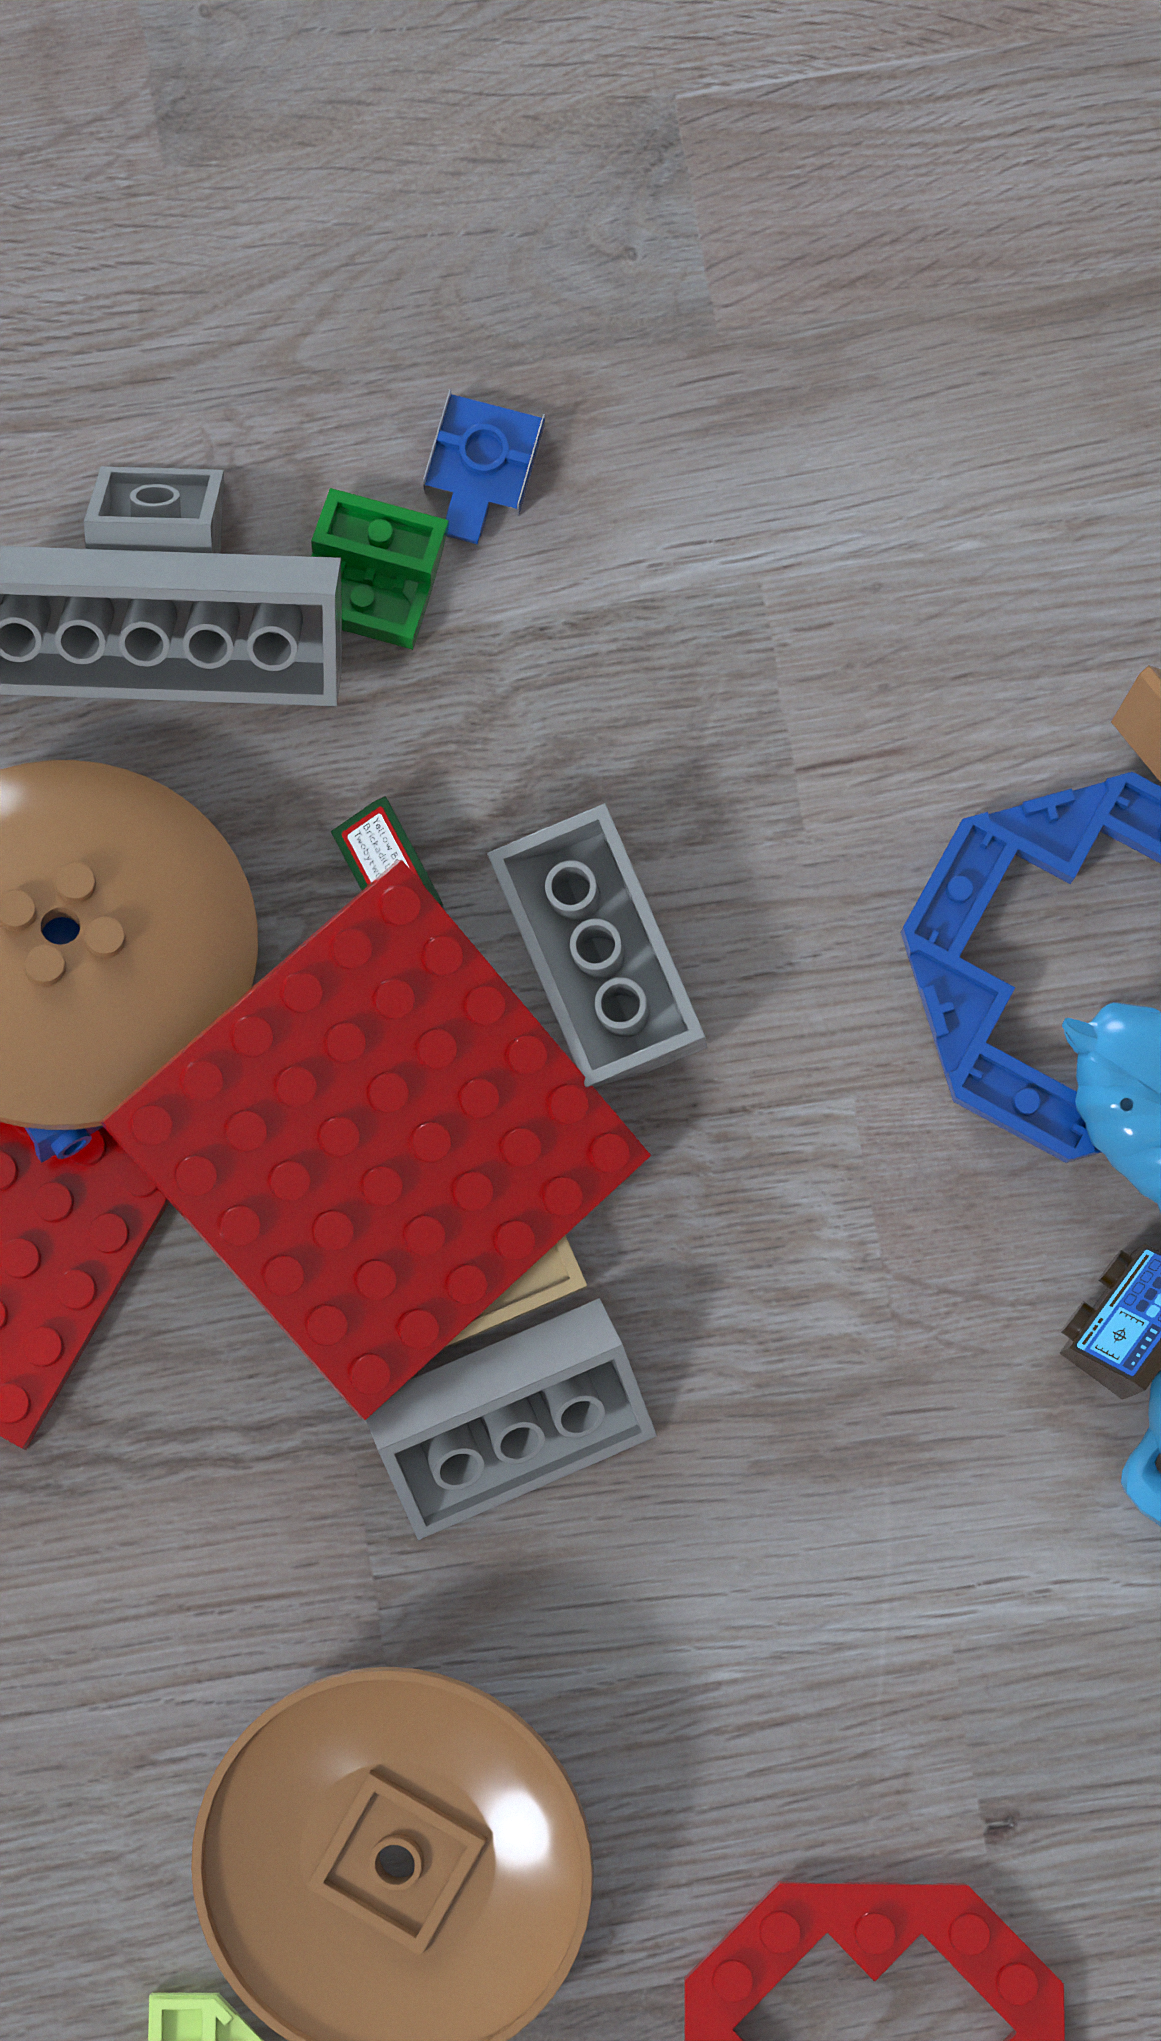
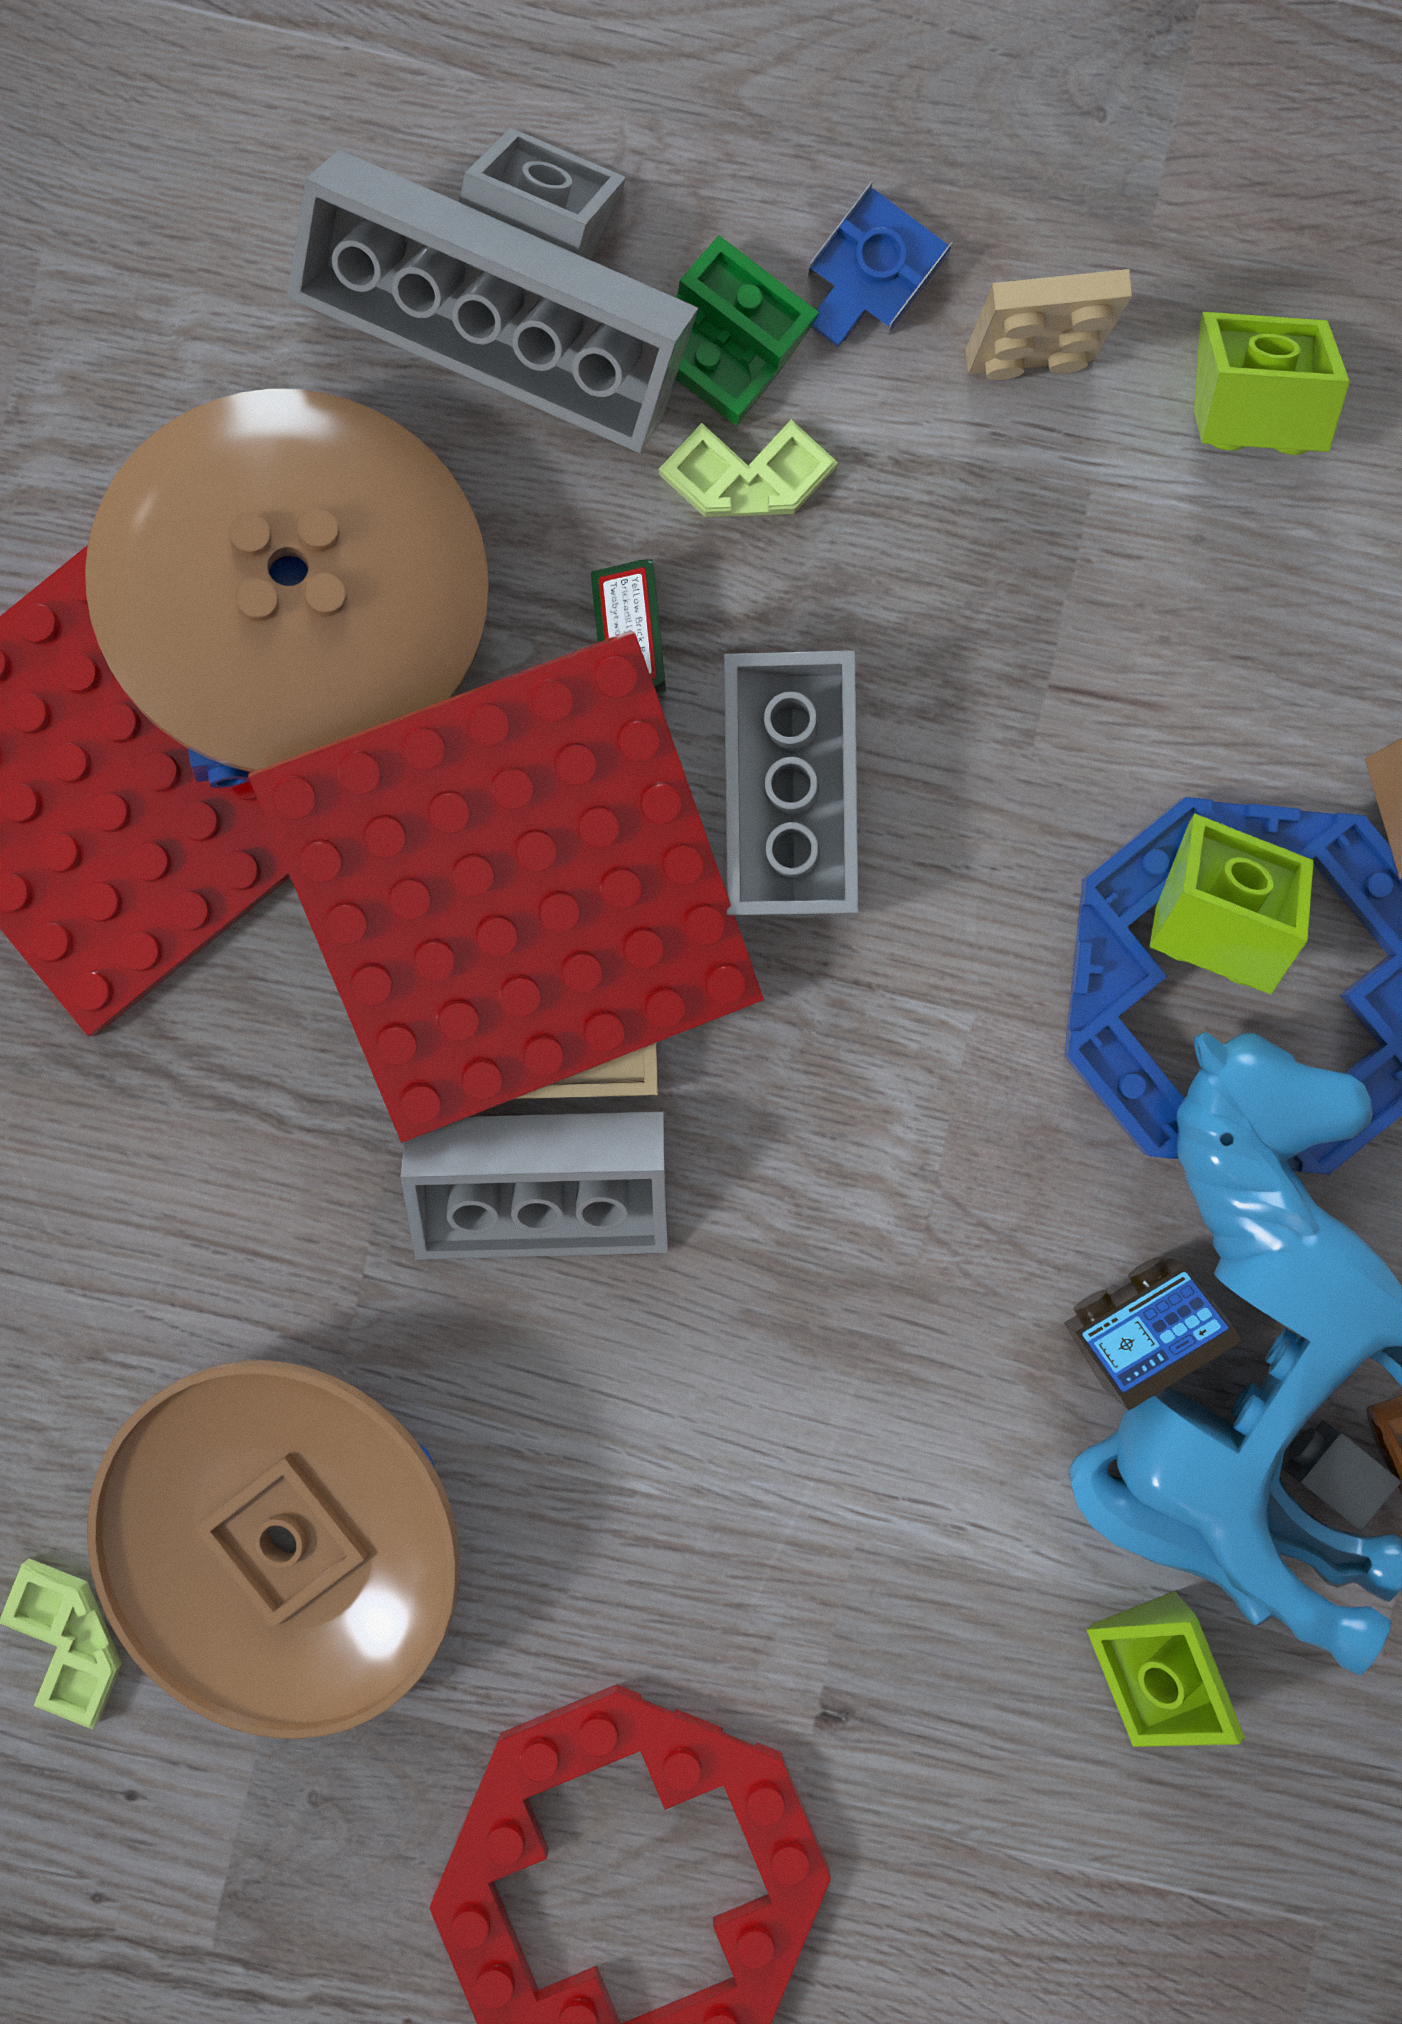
camera: 20 degrees right, 10 degrees up
none -> yellowish green tile [659,419,838,517]
none -> tan plate [965,269,1132,380]
none -> lime slope [1150,813,1314,995]
none -> lime slope [1194,312,1350,455]

